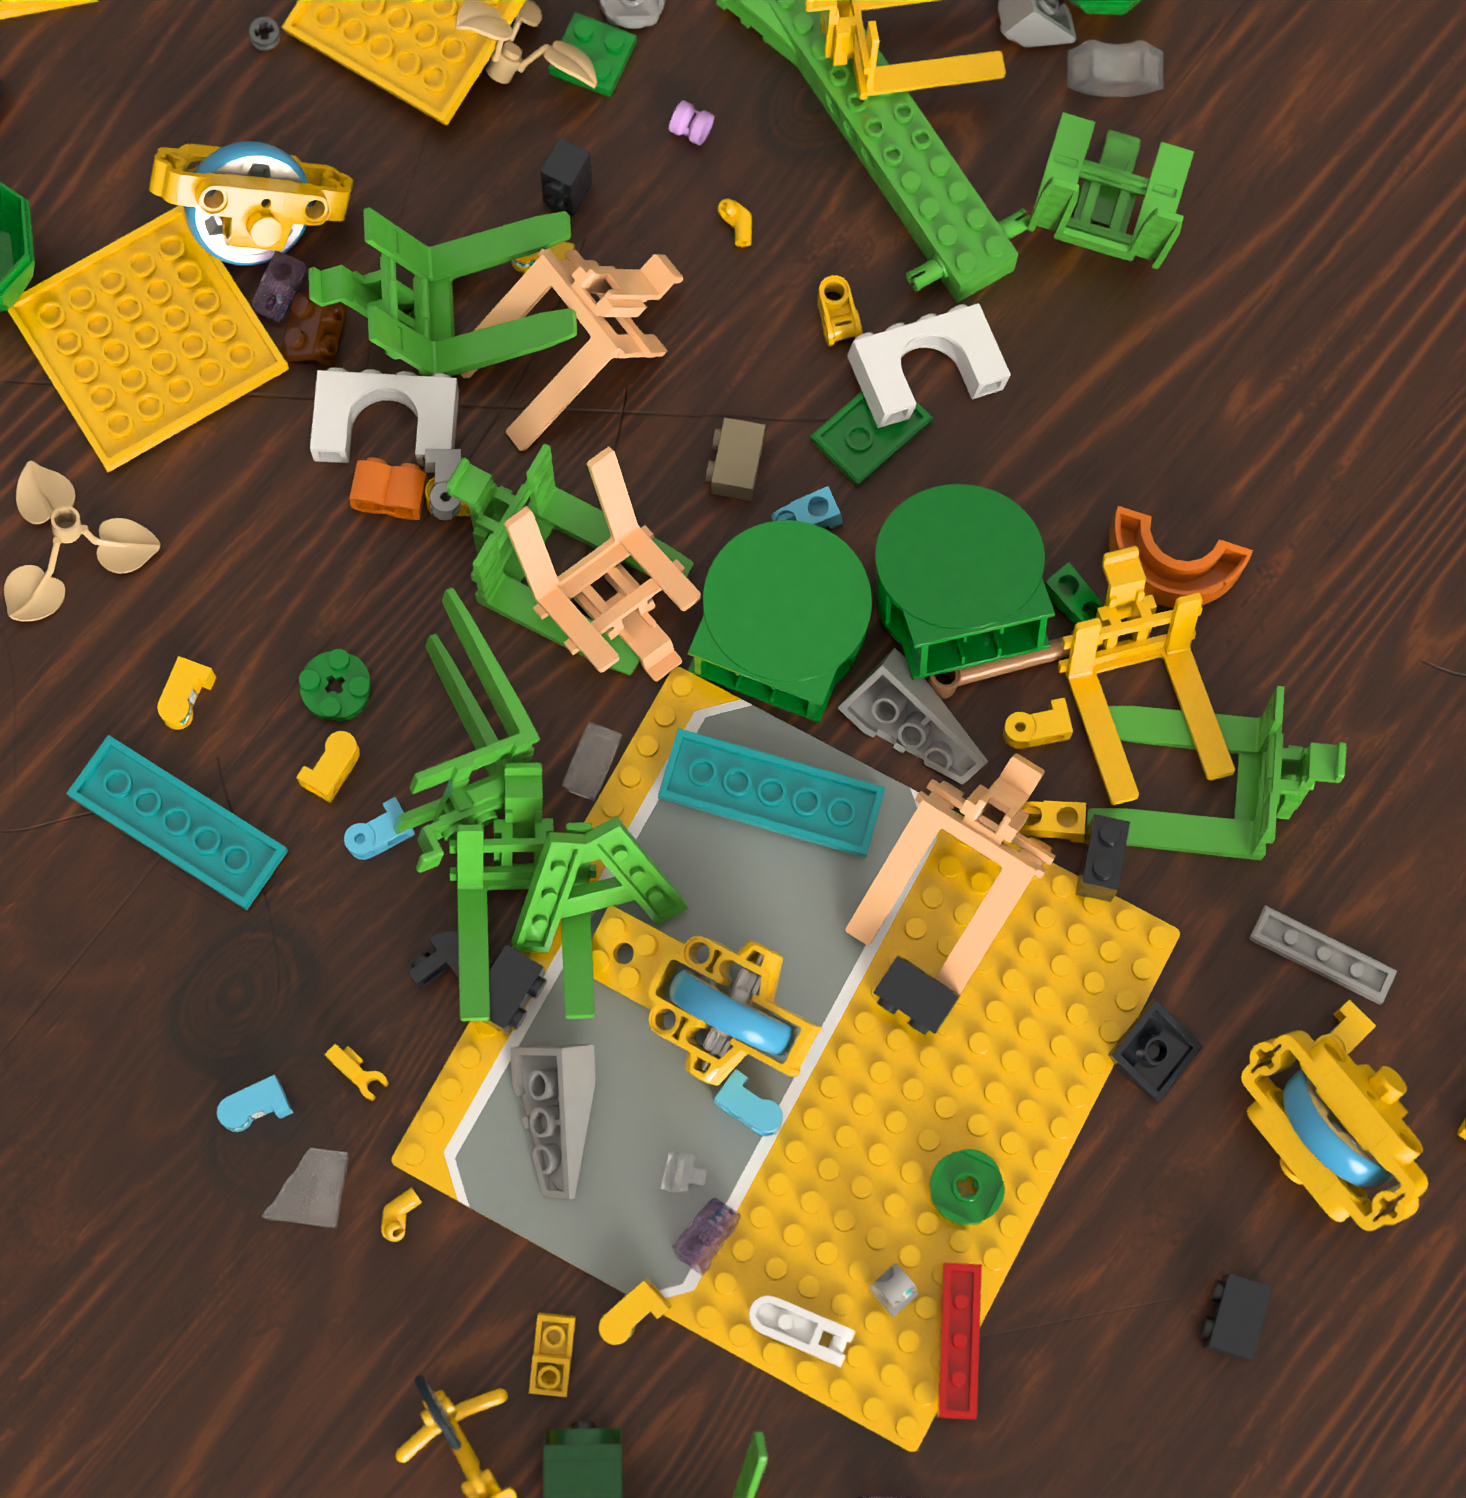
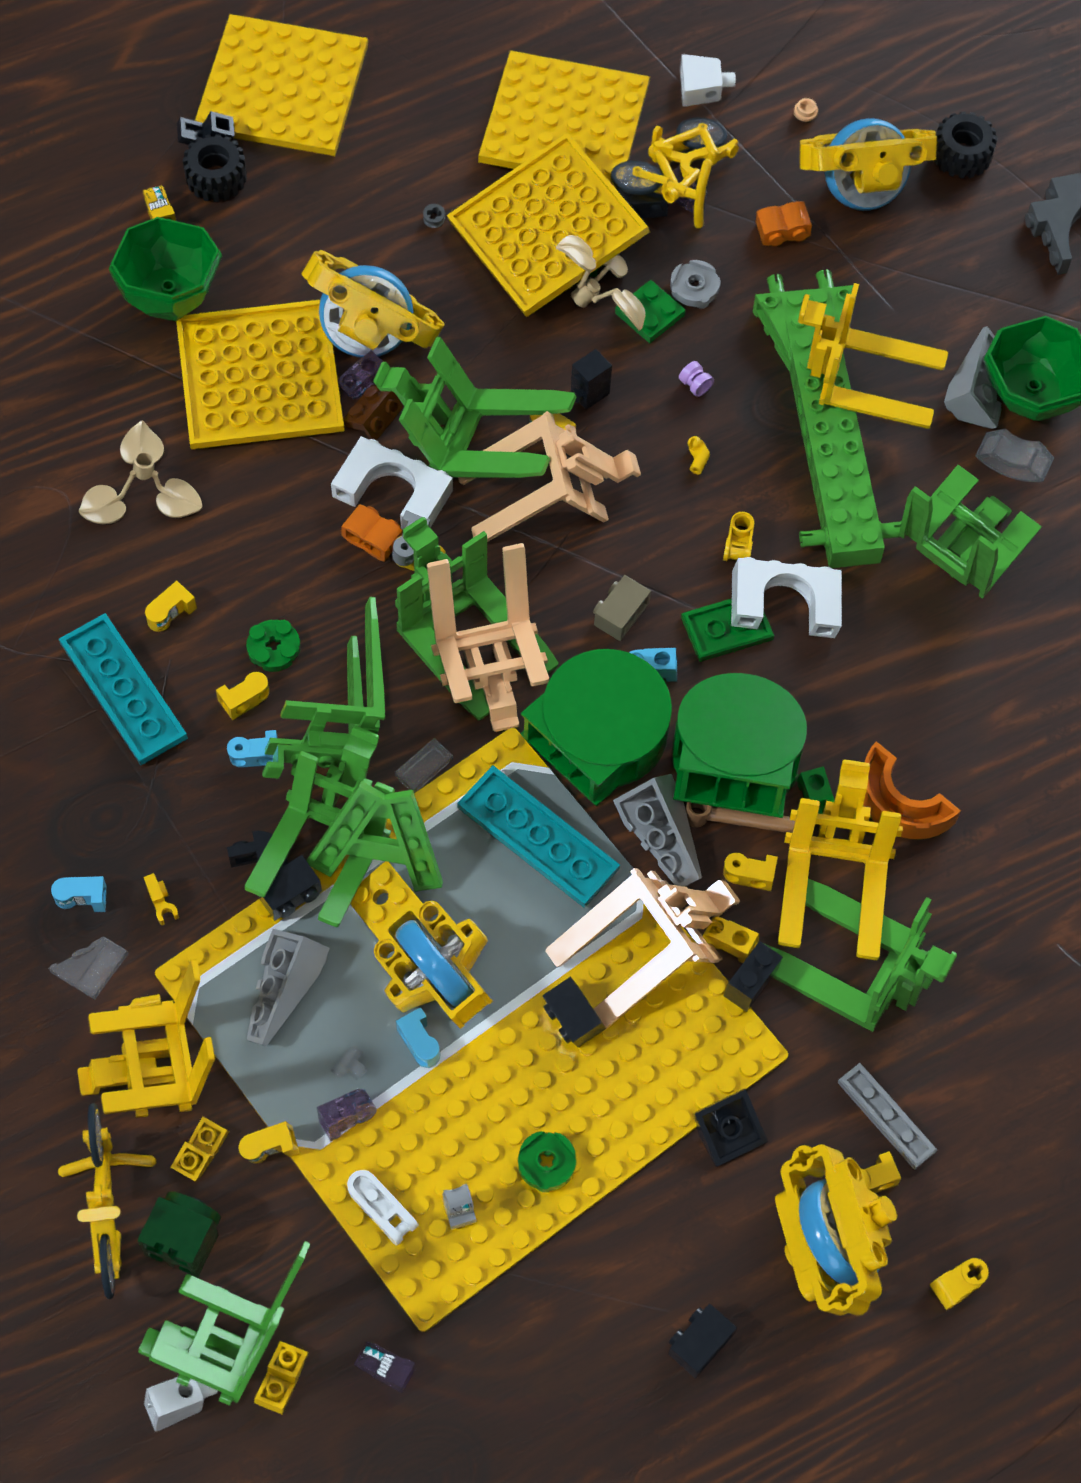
camera: 25 degrees right, 10 degrees down
red plate [937,1262,982,1420] -> none
none -> yellow piece [77,959,215,1118]

